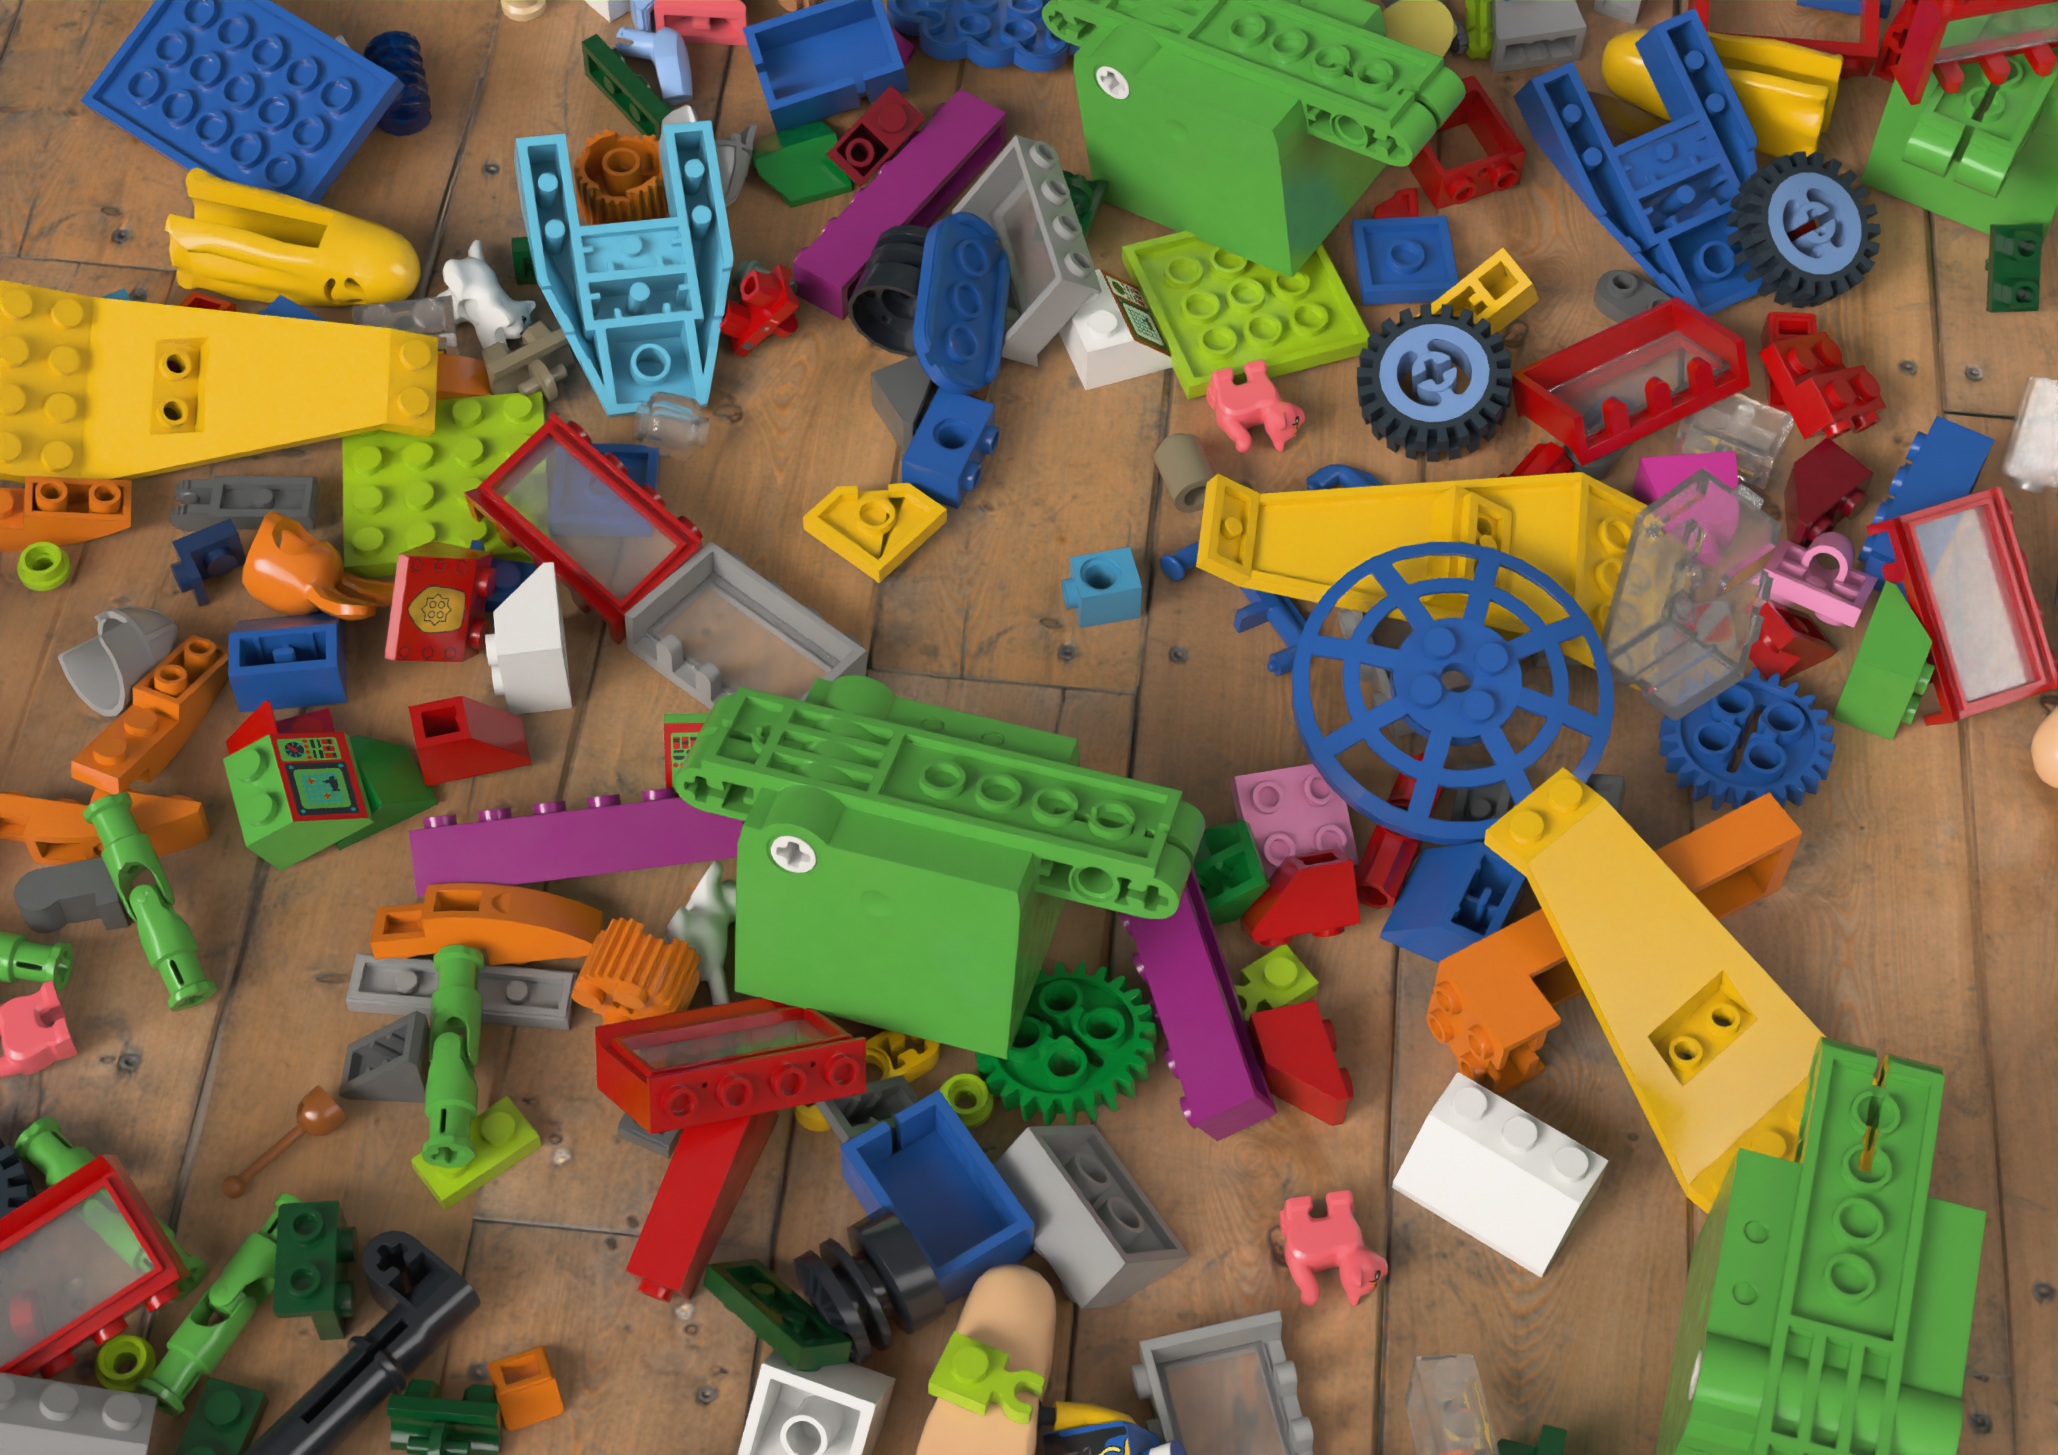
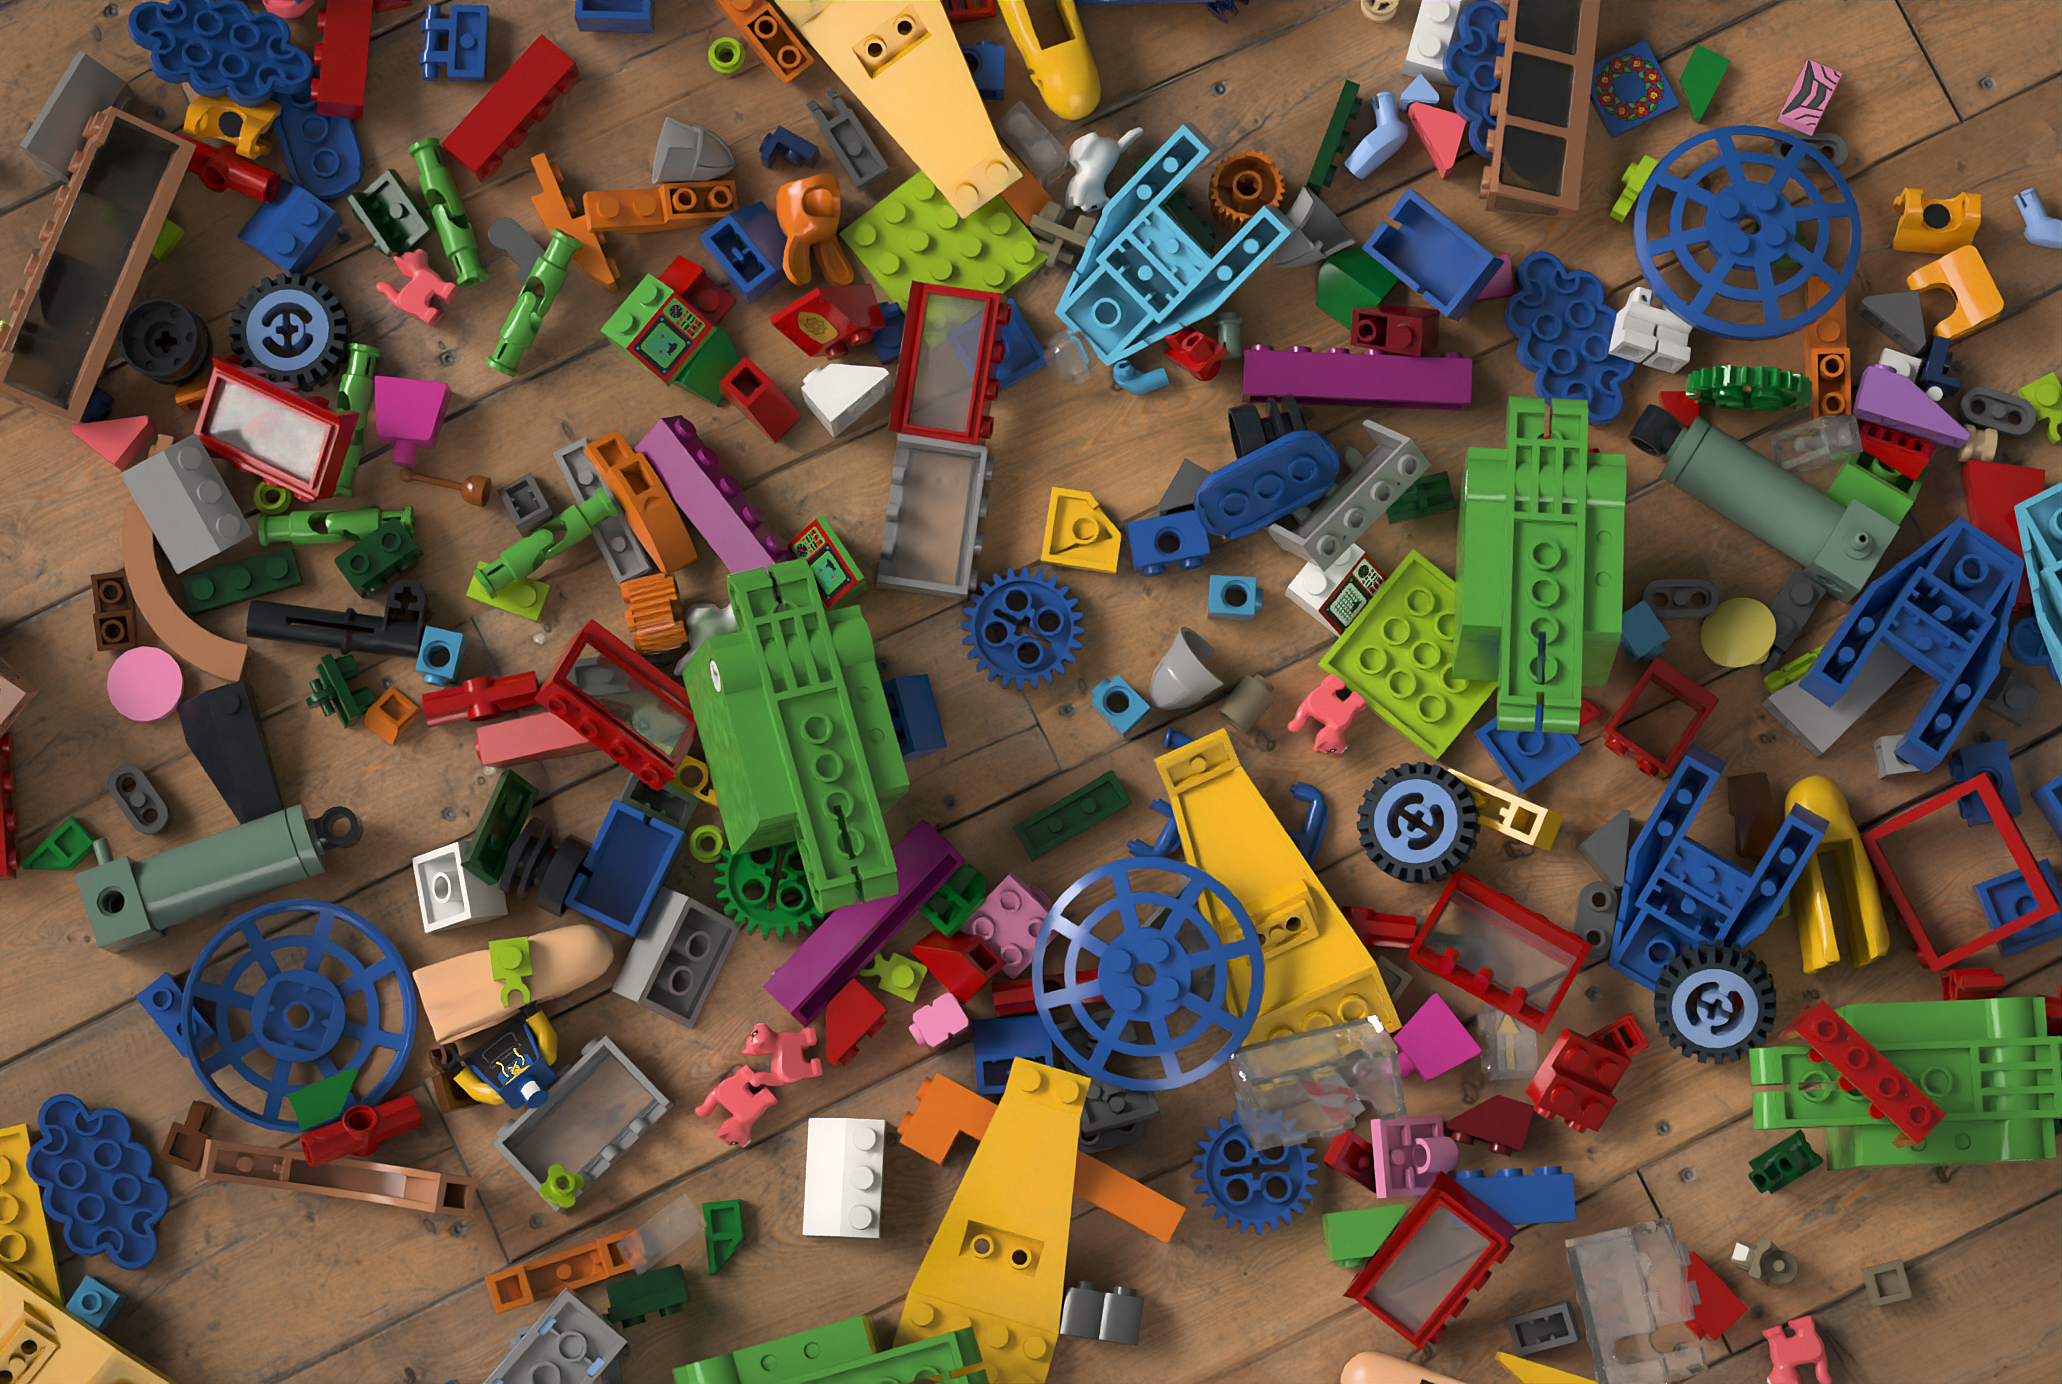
camera: 60 degrees right, 25 degrees up
none -> dark pink torso [374,376,452,467]
none -> dark azure brick [415,626,468,687]
none -> red piece [422,671,540,728]
none -> green tile [702,1199,745,1275]
none -> coral animal [742,1023,822,1087]
none -> bright pink brick [908,992,970,1051]
none -> blue gear [961,567,1085,691]
none -> dark green plate [1013,770,1132,862]
none -> dark grey brick [1059,1280,1144,1346]
none -> dark azure arm [1113,360,1169,395]
none -> light grey helmet [1149,626,1224,710]
none -> dark azure brick [1207,575,1263,621]
none -> dark grey slope [1576,810,1631,891]

